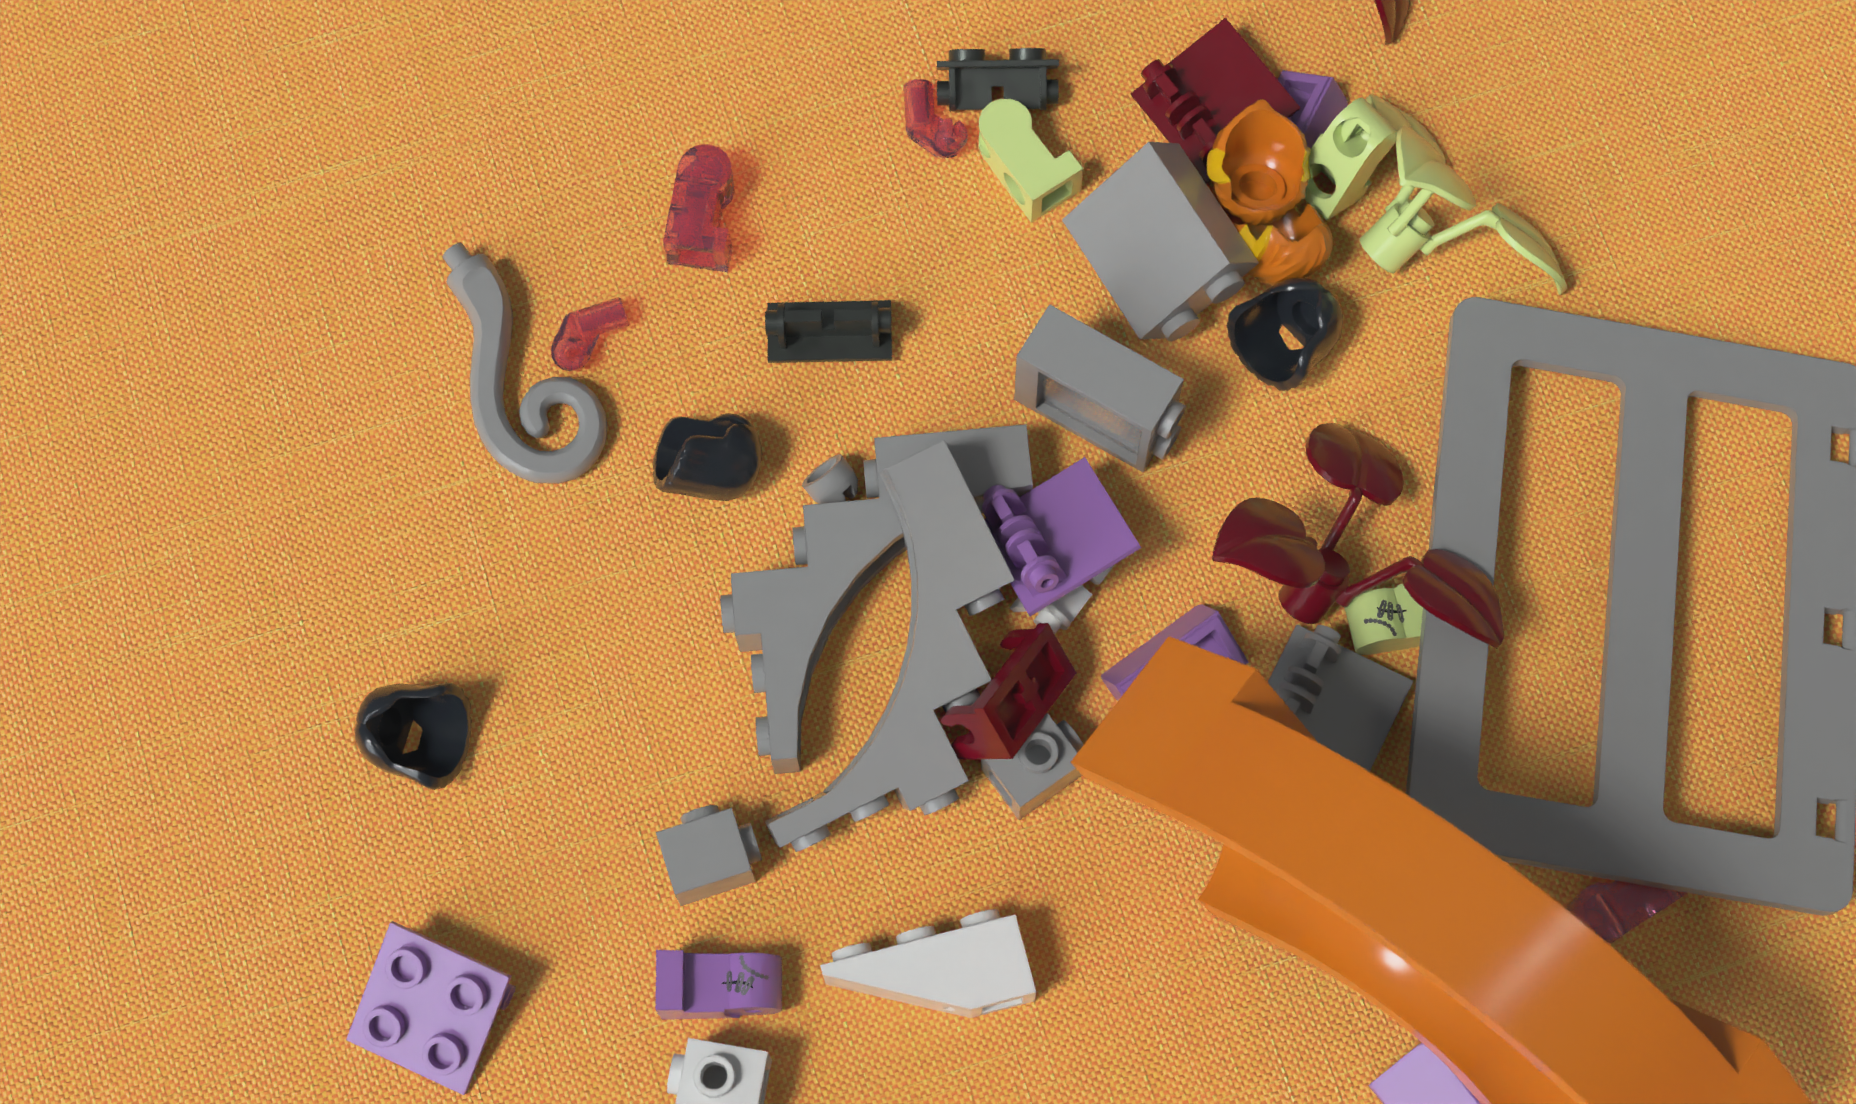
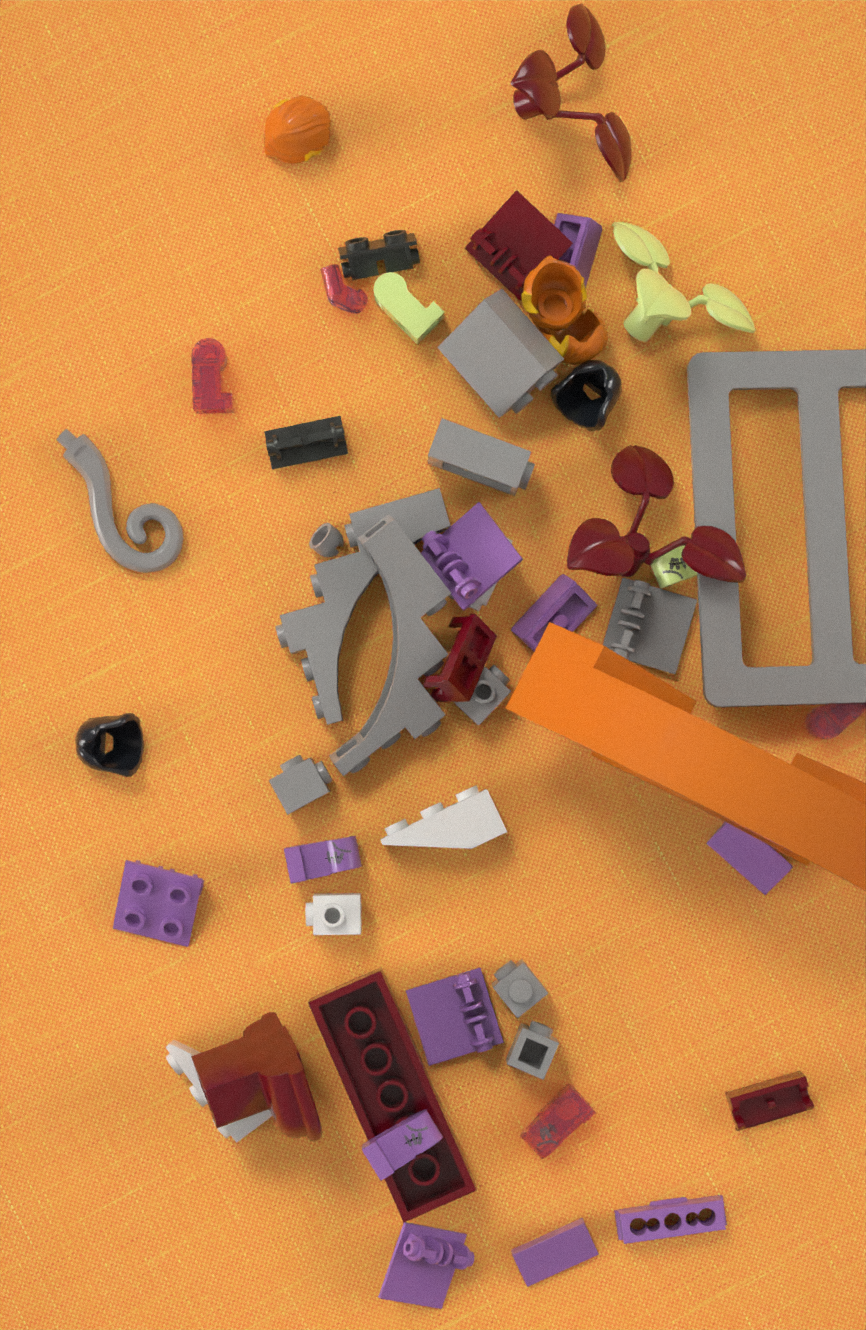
camera: 15 degrees left, 15 degrees up
clear pink arm [551,297,629,371] -> none
black hair [653,413,762,501] -> none
yellowish green leg [1304,97,1397,221] -> none

